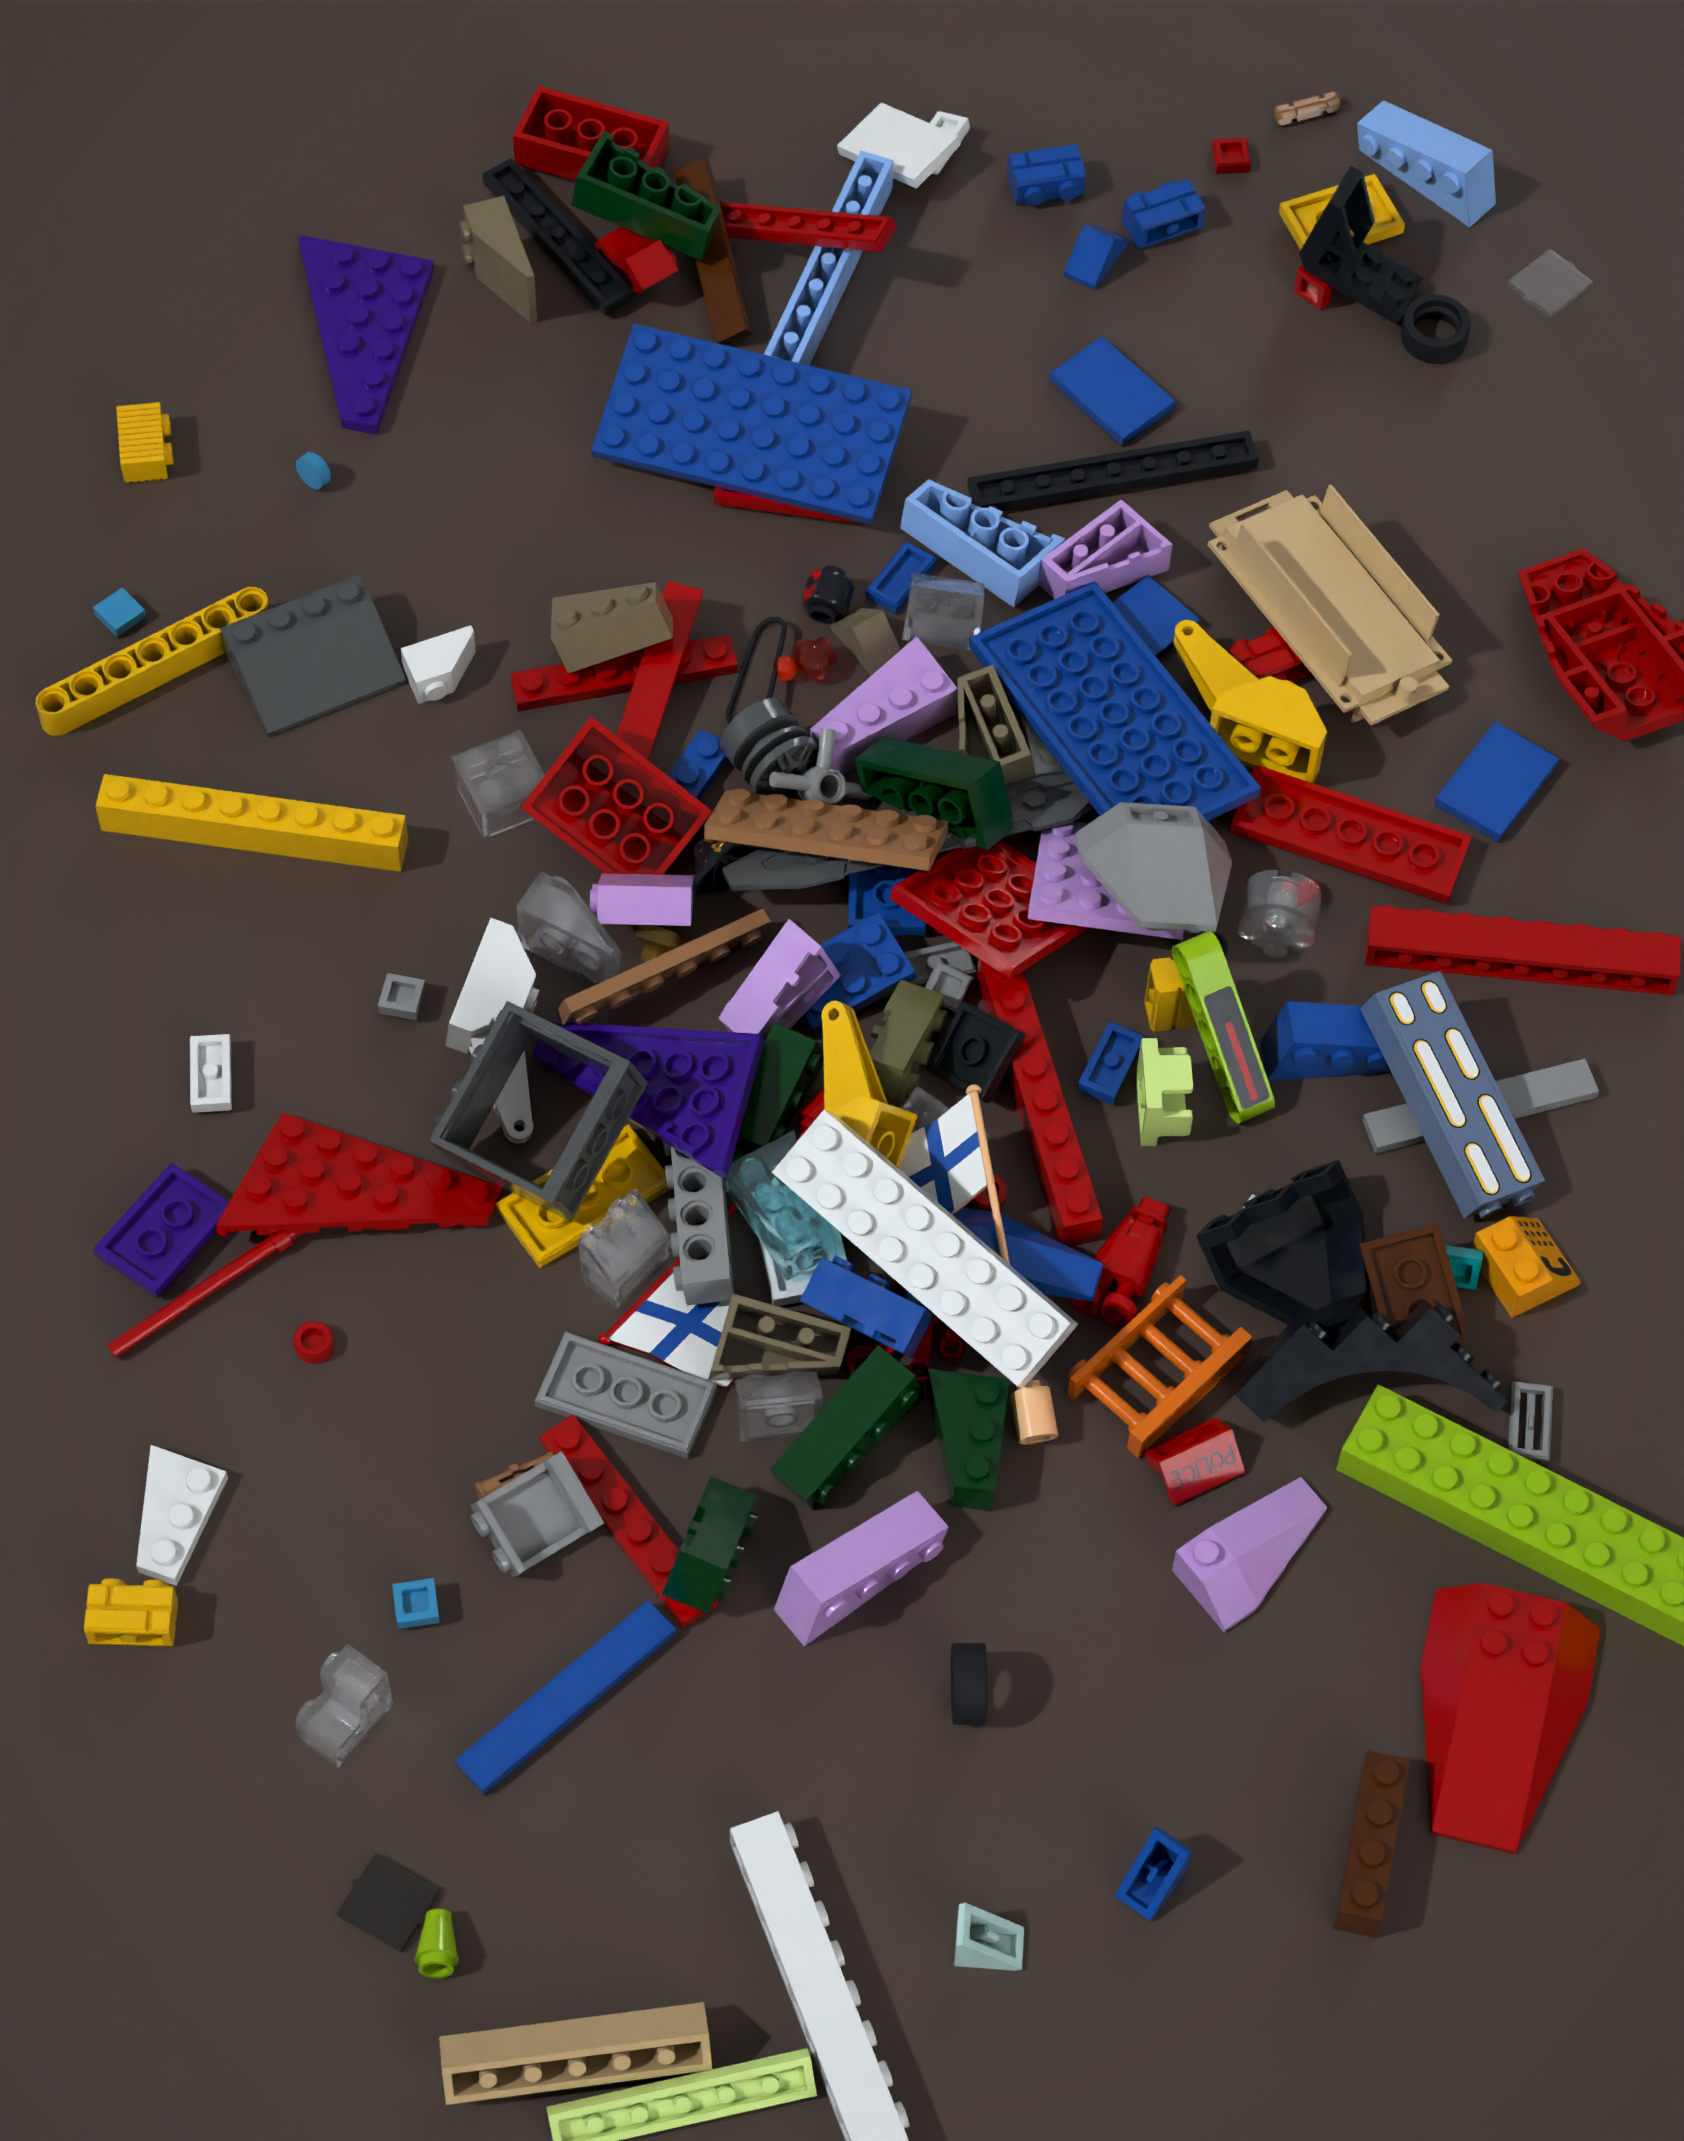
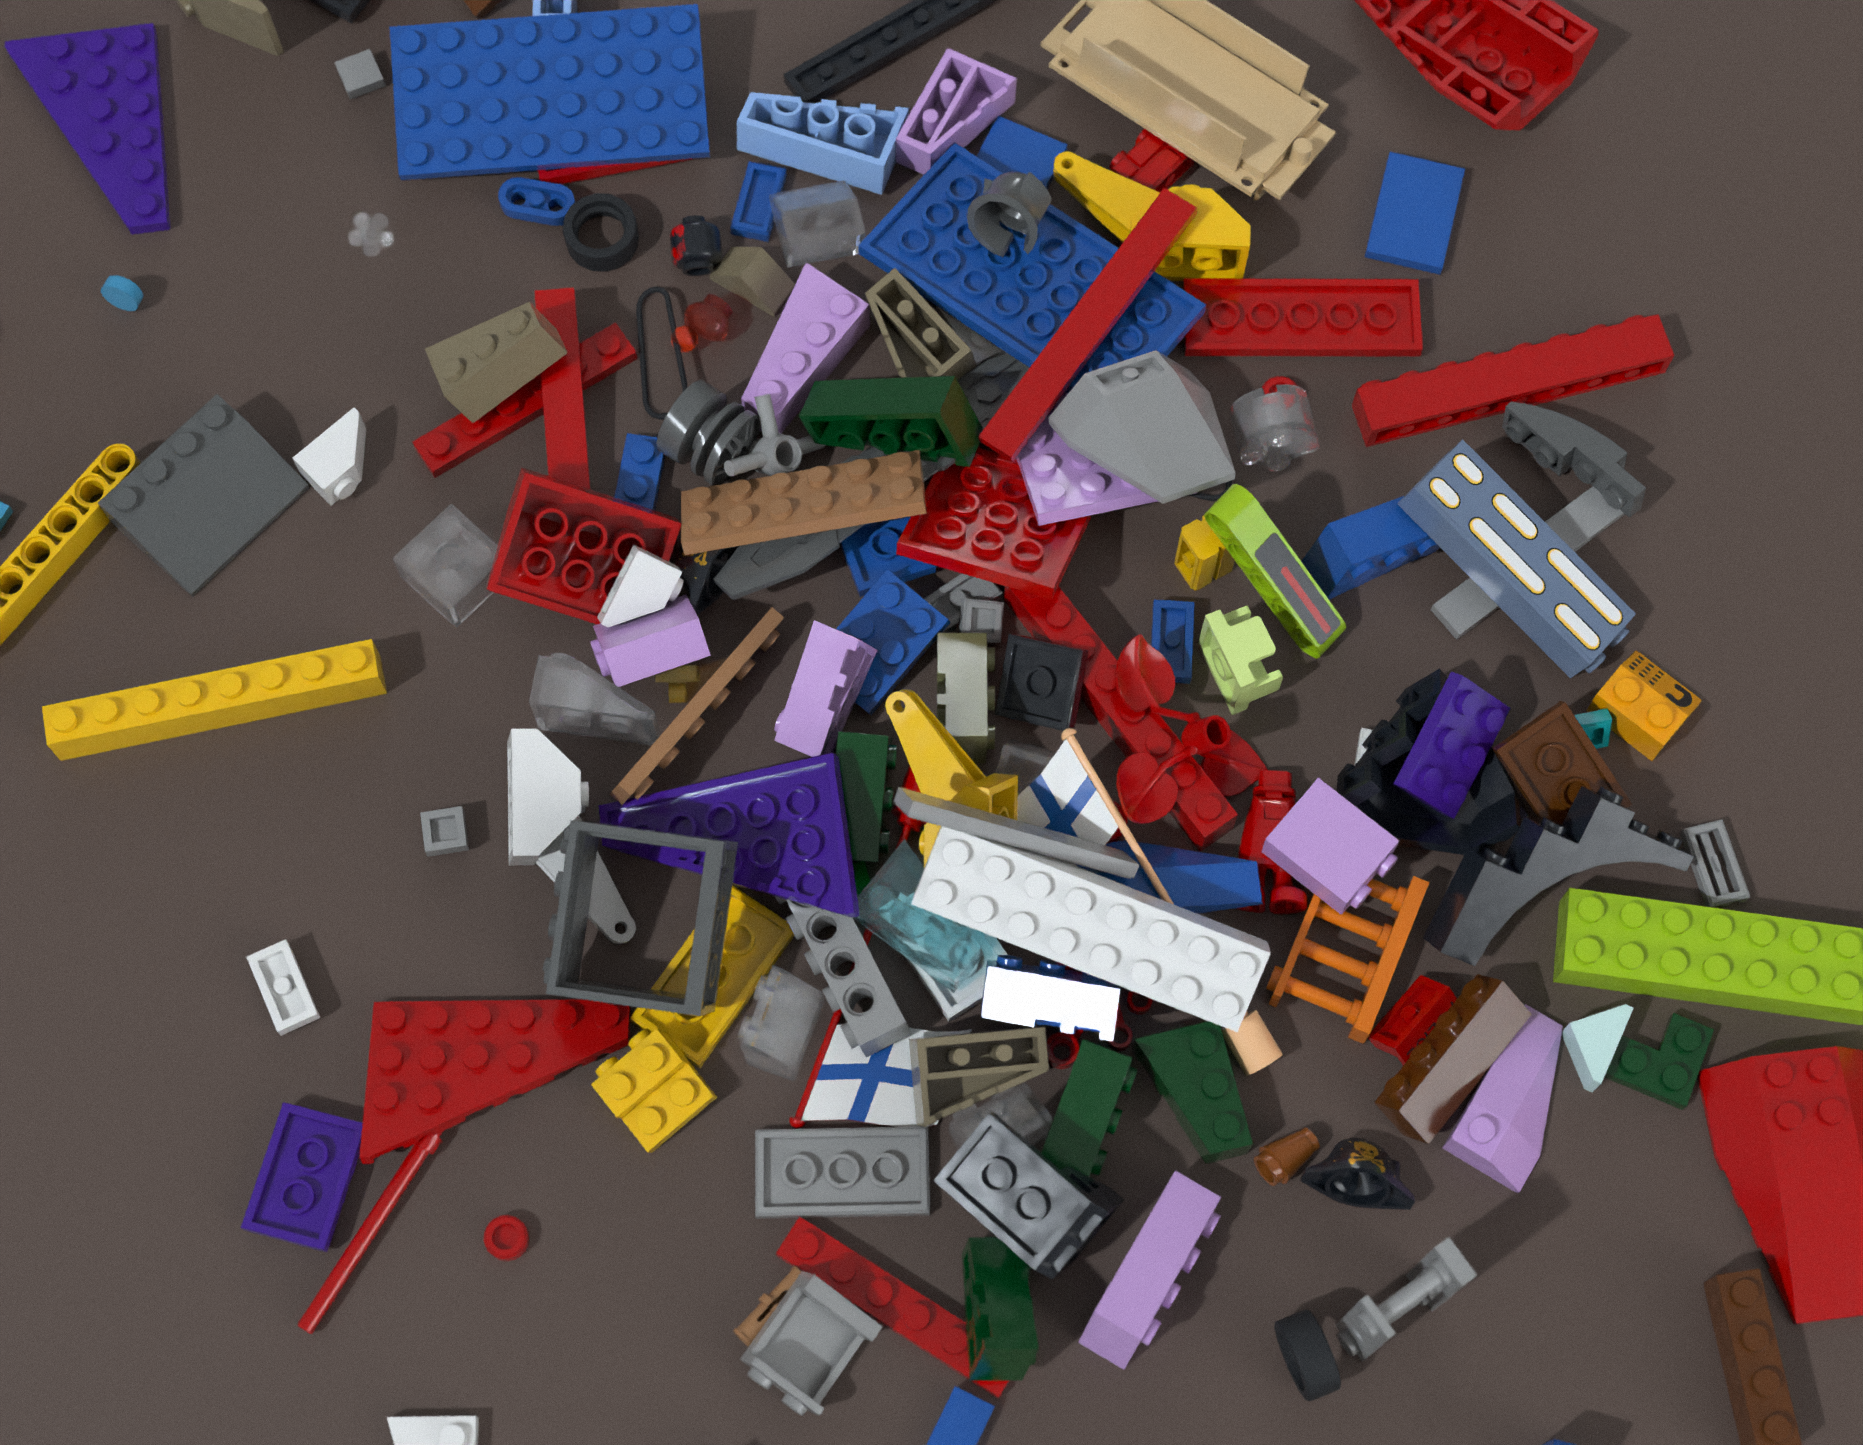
camera: 20 degrees left, 10 degrees up
none -> light grey tile [335,49,385,99]
none -> clear plant [348,212,394,257]
none -> blue plate [498,177,575,226]
none -> black tyre [563,193,639,272]
none -> yellow plate [591,1028,717,1153]
none -> white slope [597,545,684,628]
none -> light grey tile [894,787,1139,879]
none -> bracket [934,1111,1124,1279]
none -> dark grey helmet [967,171,1052,258]
none -> red tile [978,188,1197,462]
none -> red plant [1115,634,1268,824]
none -> dark orange cone [1254,1127,1320,1186]
none -> lavender brick [1261,778,1399,915]
none -> black hat [1300,1138,1415,1210]
none -> light grey fence [1336,1237,1477,1362]
none -> brick [1374,974,1532,1144]
none -> dark purple plate [1394,672,1511,819]
none -> dark grey slope [1502,401,1646,518]
none -> light aqua slope [1562,1004,1633,1092]
none -> dark green plate [1604,1013,1714,1110]

